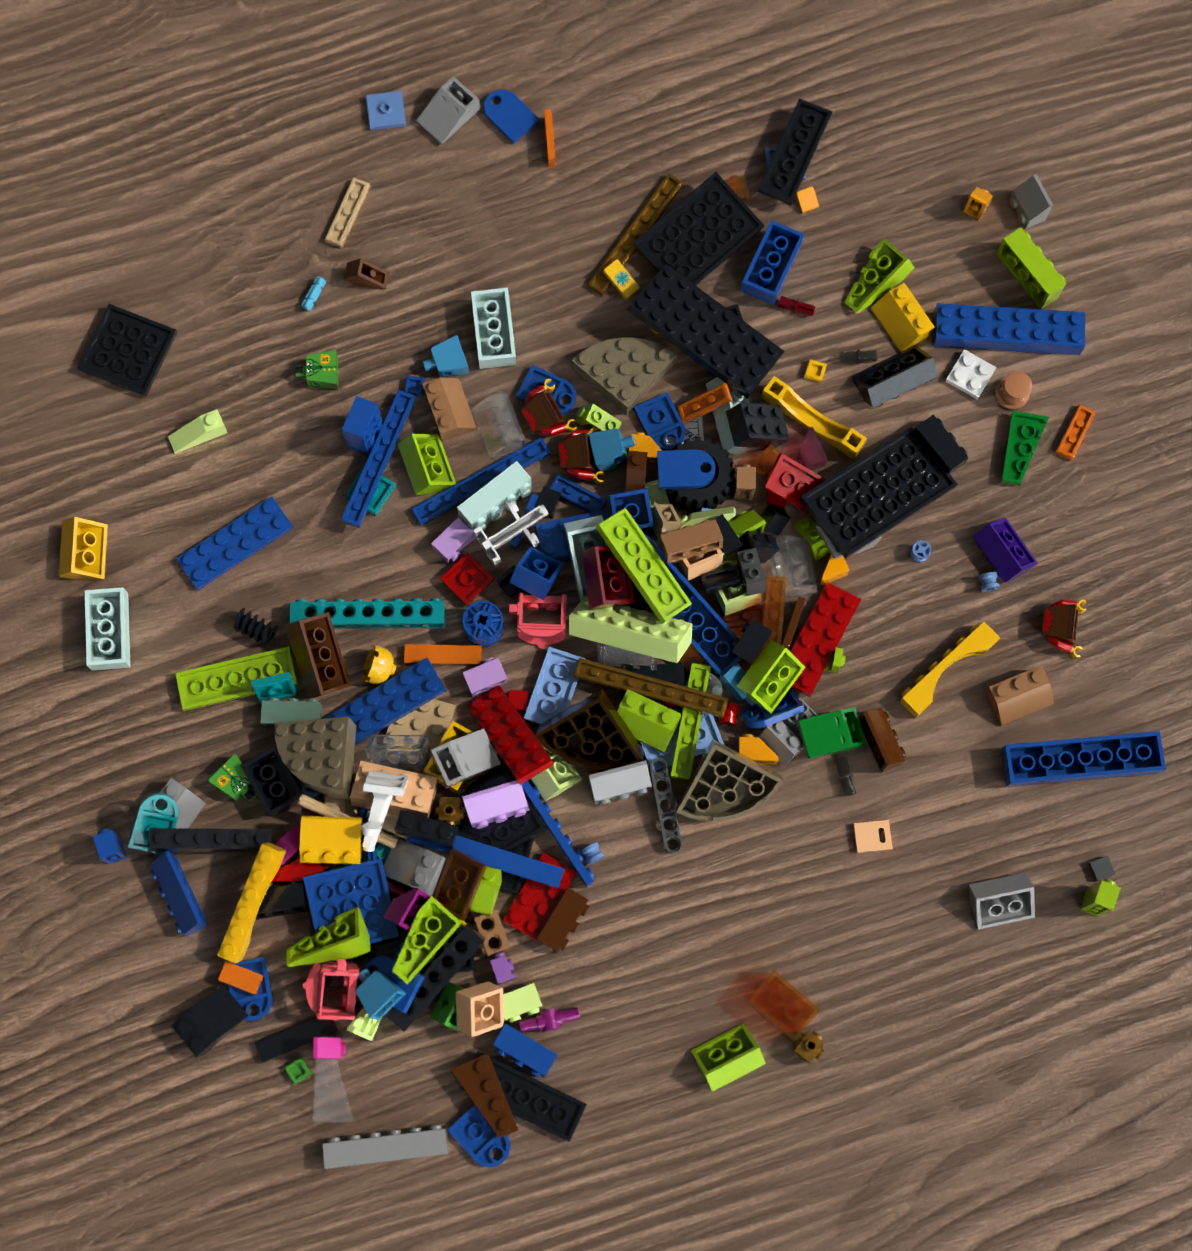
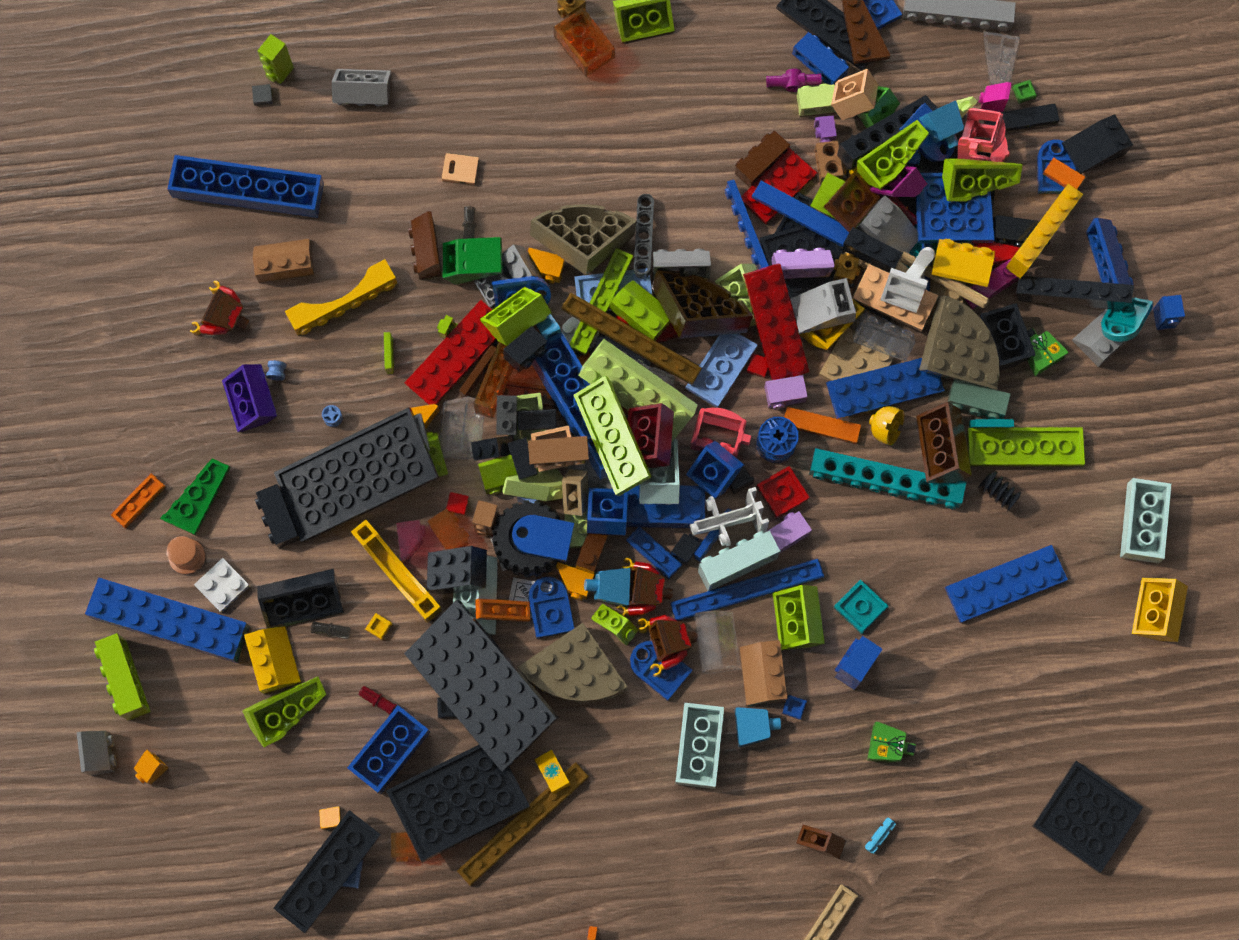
camera: 165 degrees left, 0 degrees up
yellowish green slope [168,409,228,454] -> none
blue plate [341,390,416,528] -> none
medium blue wheel [580,842,605,865] -> none
red wheel [717,702,740,726] -> none
black panel [761,503,790,535] -> none
red plate [763,453,826,516] -> none
none -> lime tile [384,332,394,374]

